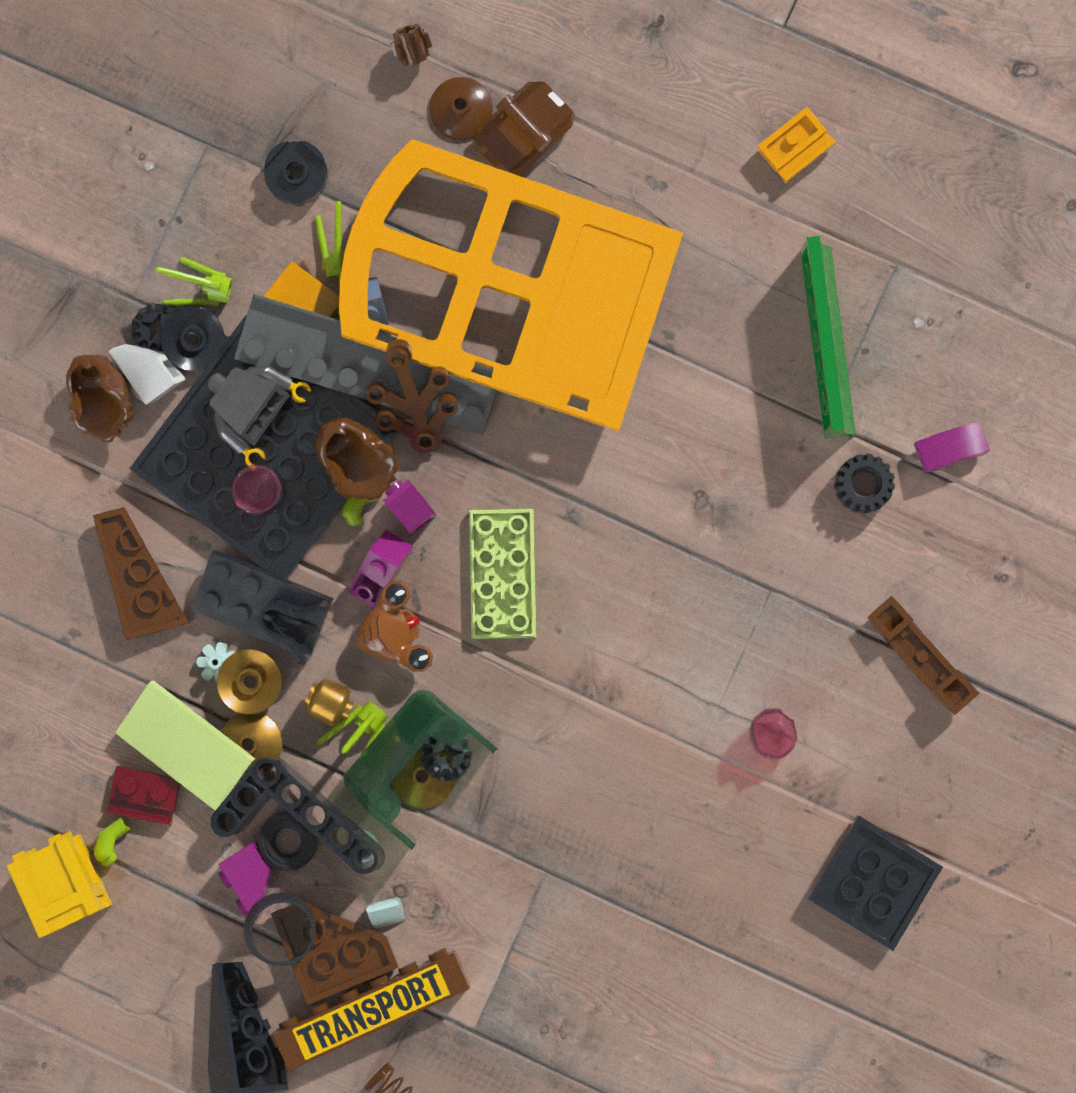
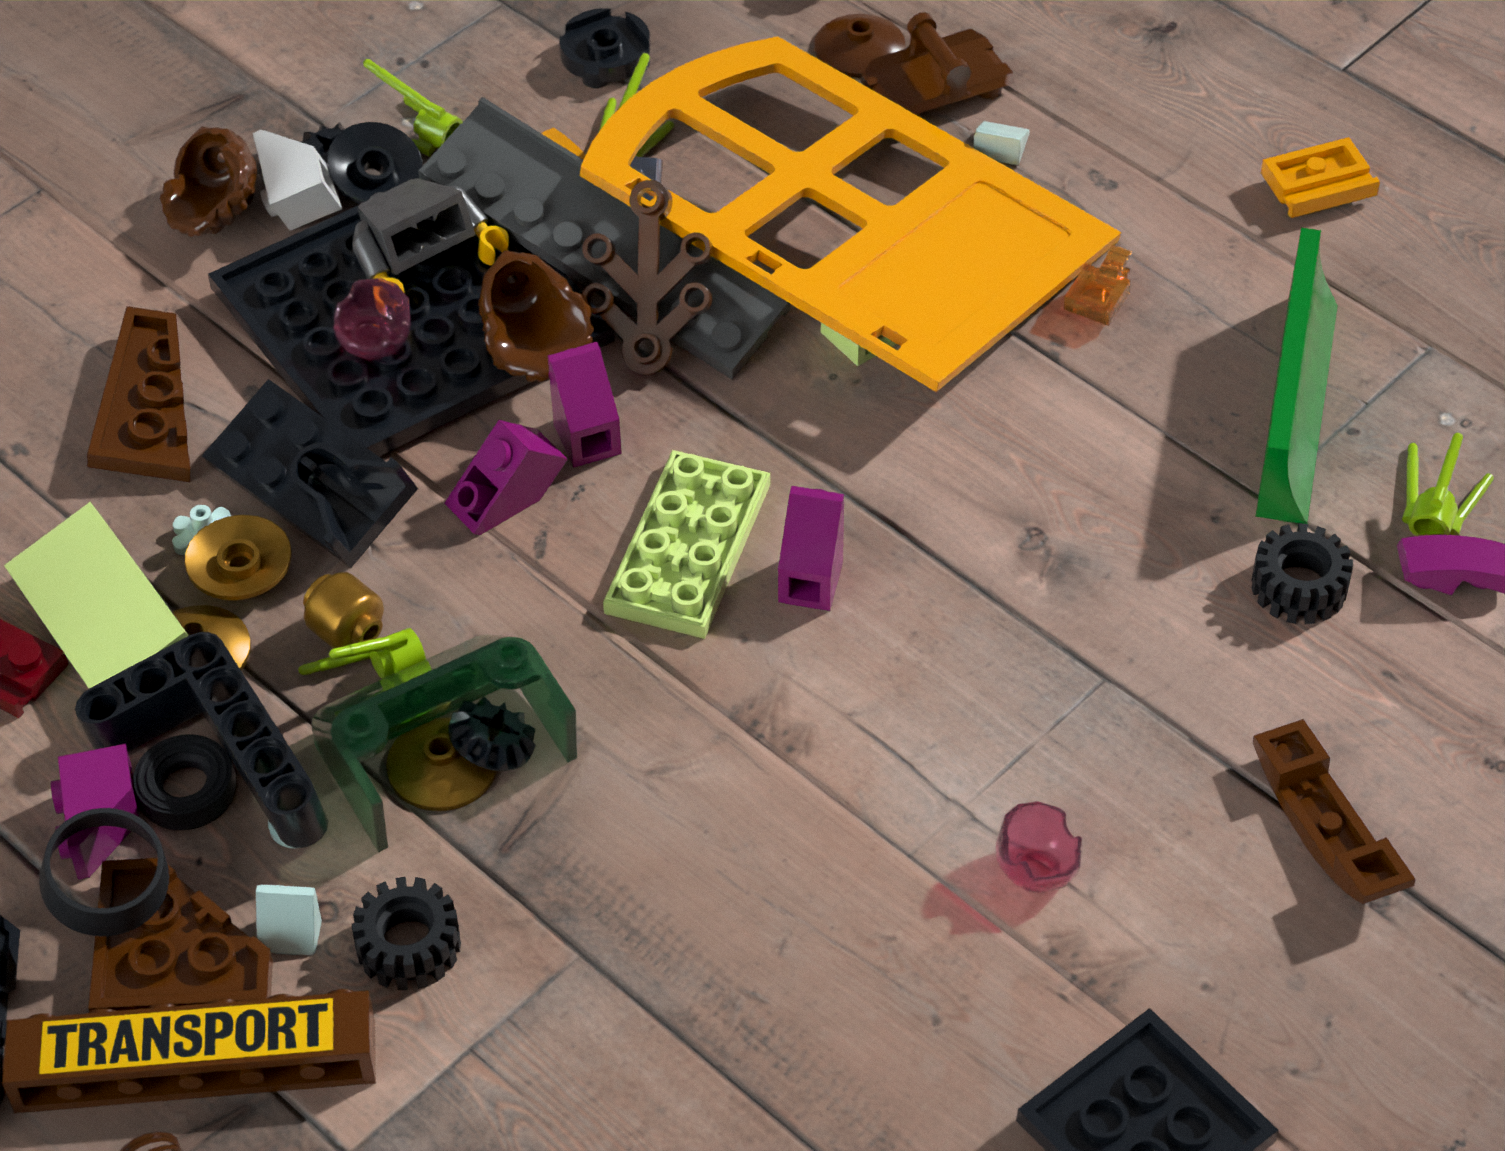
camera: 15 degrees right, 35 degrees down
lime arm [342,497,382,526] -> none
dark orange head [356,581,433,672] -> none
none -> black tyre [352,877,461,991]
none -> magenta slope [778,486,844,611]
none -> light aqua slope [973,121,1029,166]
none -> clear orange plate [1064,245,1132,326]
none -> lime plant [1402,433,1494,536]

